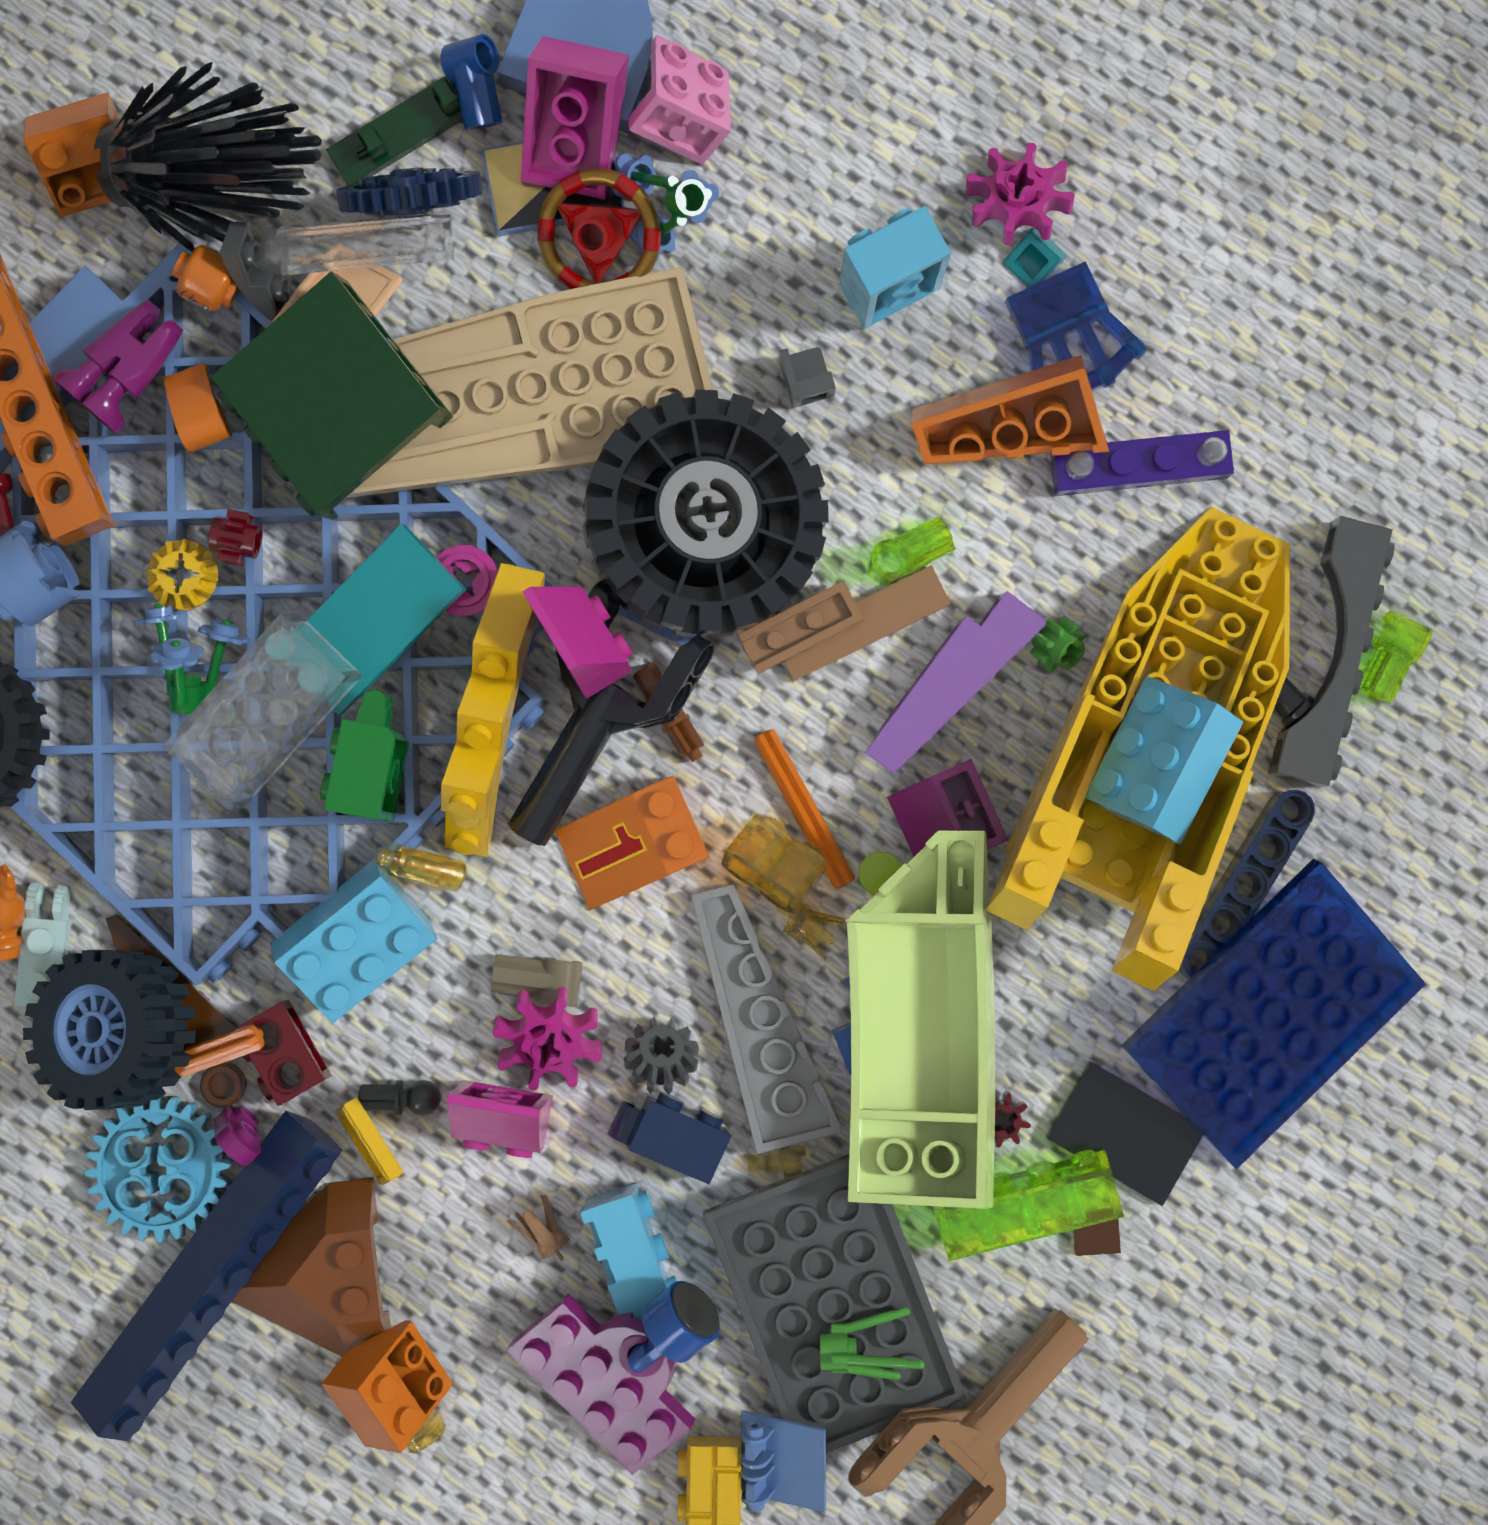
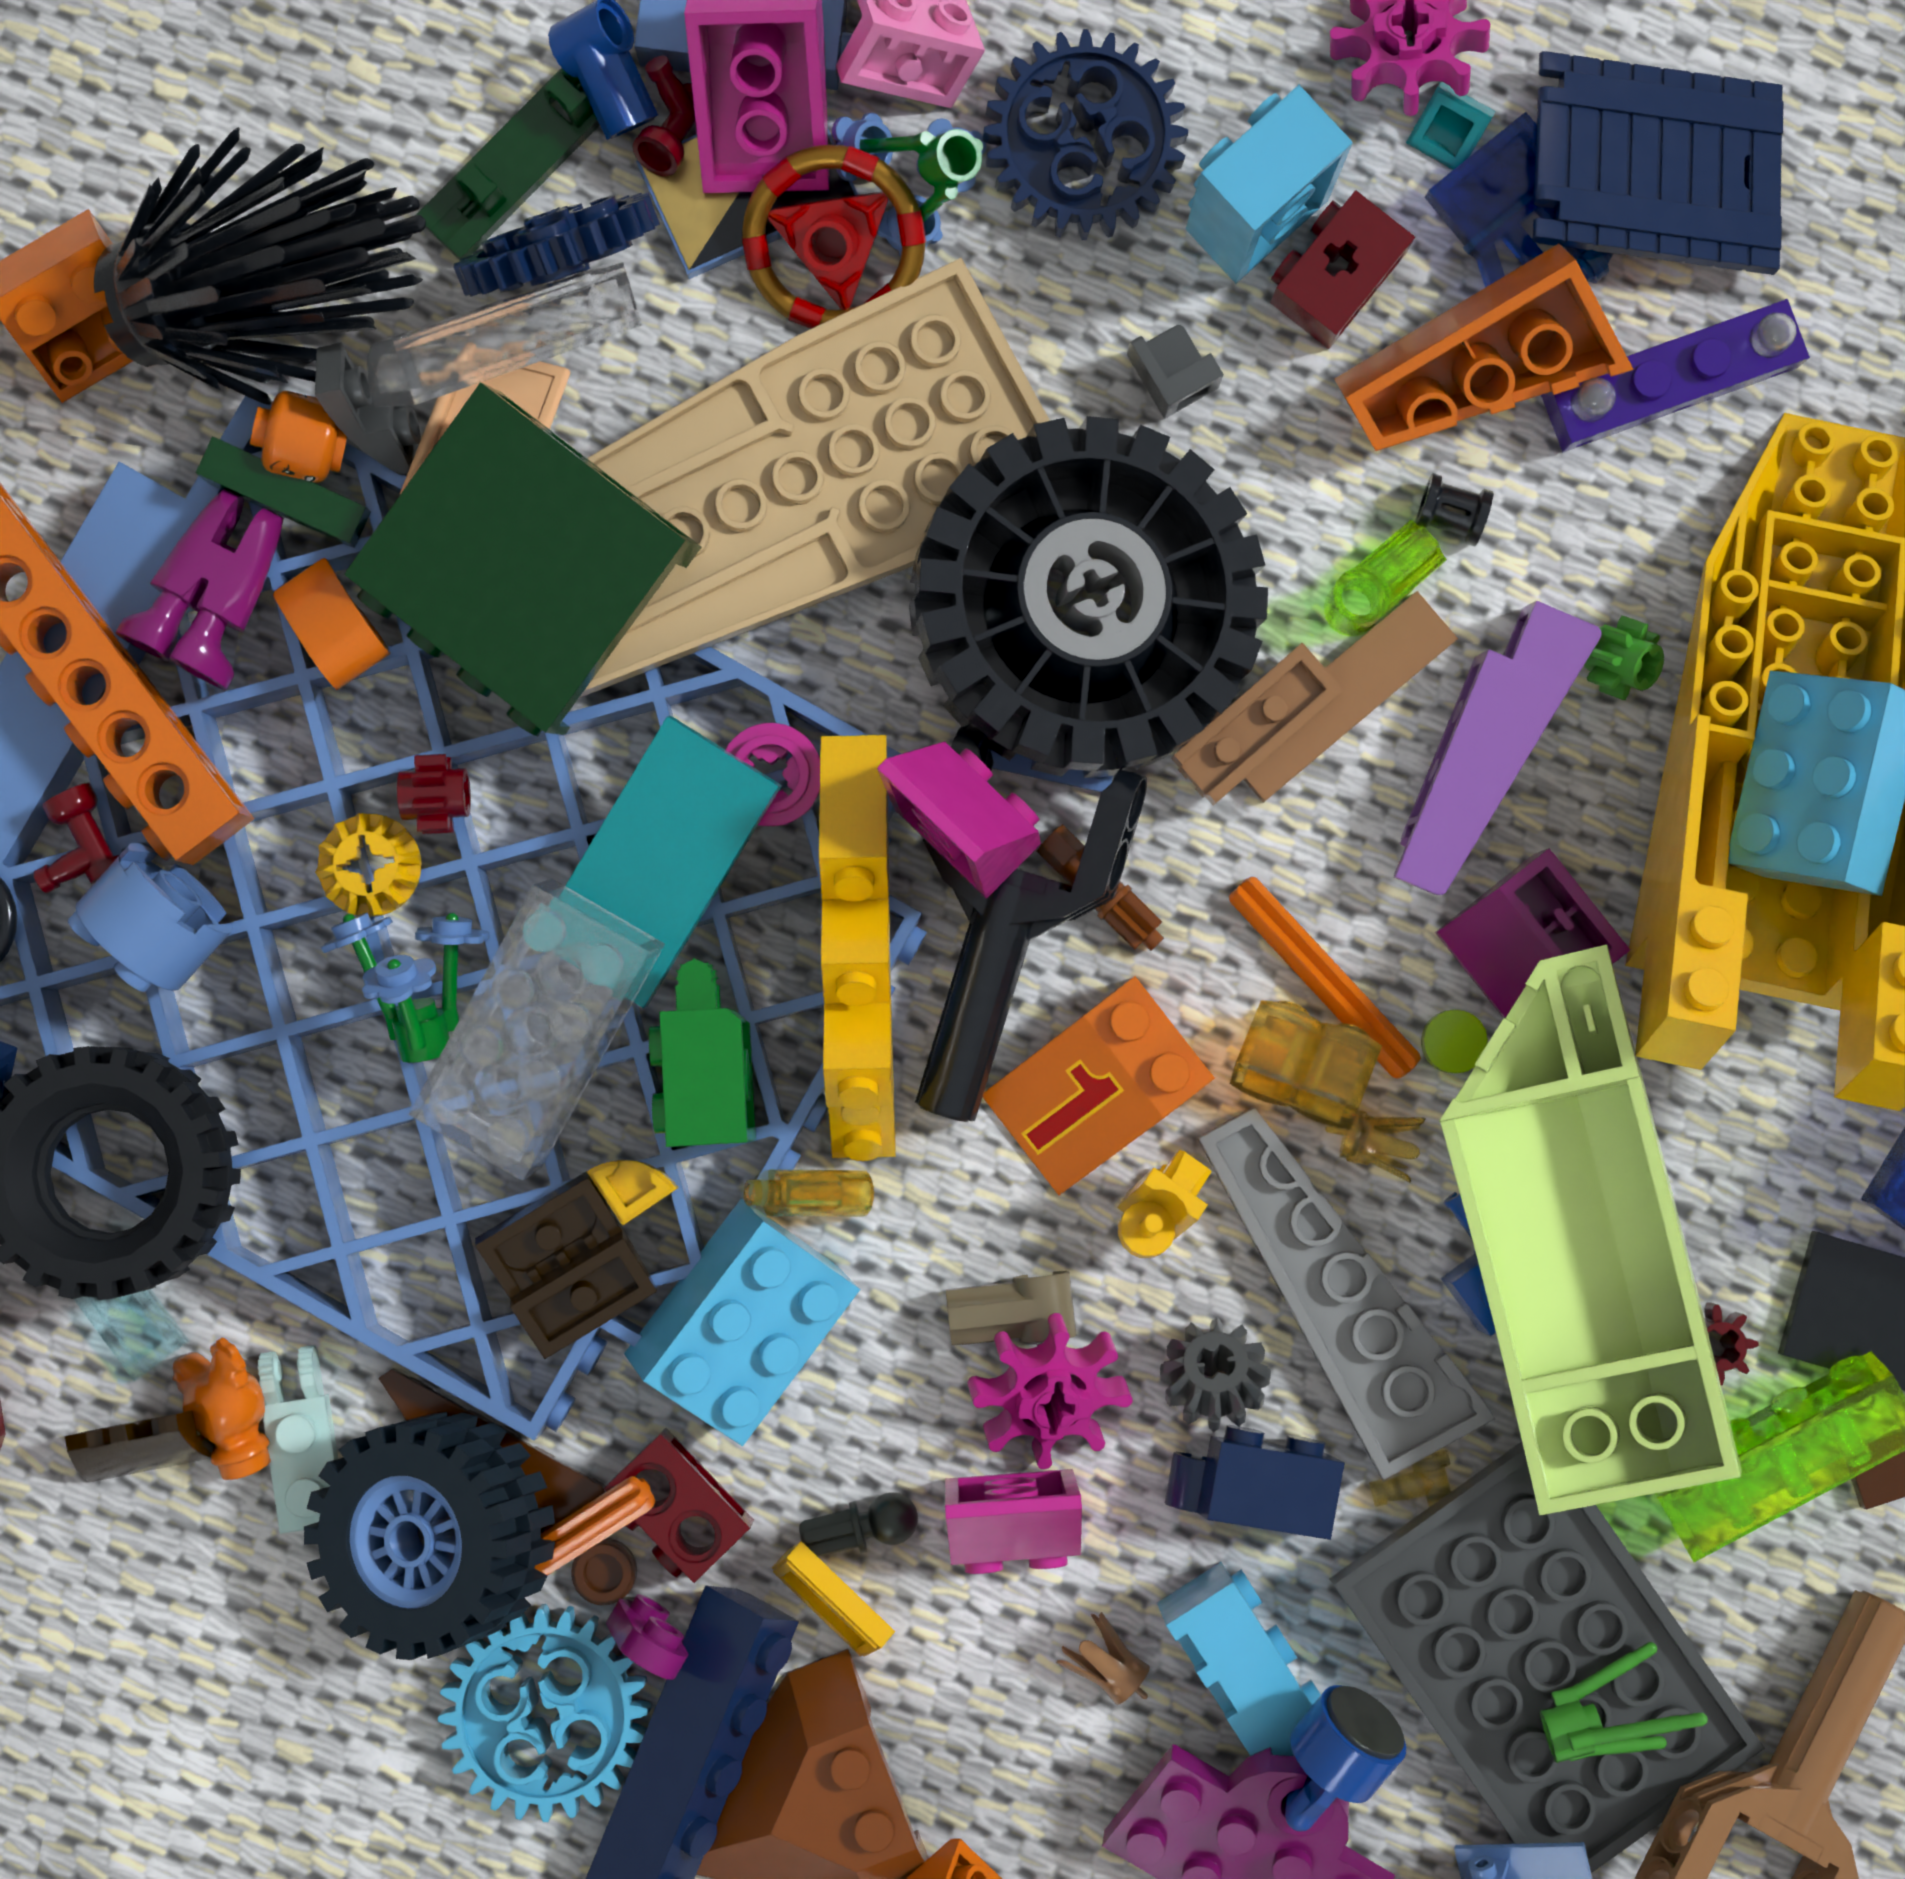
camera: 20 degrees left, 0 degrees up
none -> dark green piece [195,436,371,548]
none -> dark brown slope [475,1172,657,1359]
none -> yellow tile [586,1160,679,1226]
none -> dark red piece [632,55,696,177]
none -> dark blue gear [982,29,1188,240]
none -> yellow hips [1117,1150,1212,1259]
none -> dark red brick [1270,190,1415,349]
none -> black bush [1414,473,1494,546]
none -> dark blue door [1532,51,1784,275]

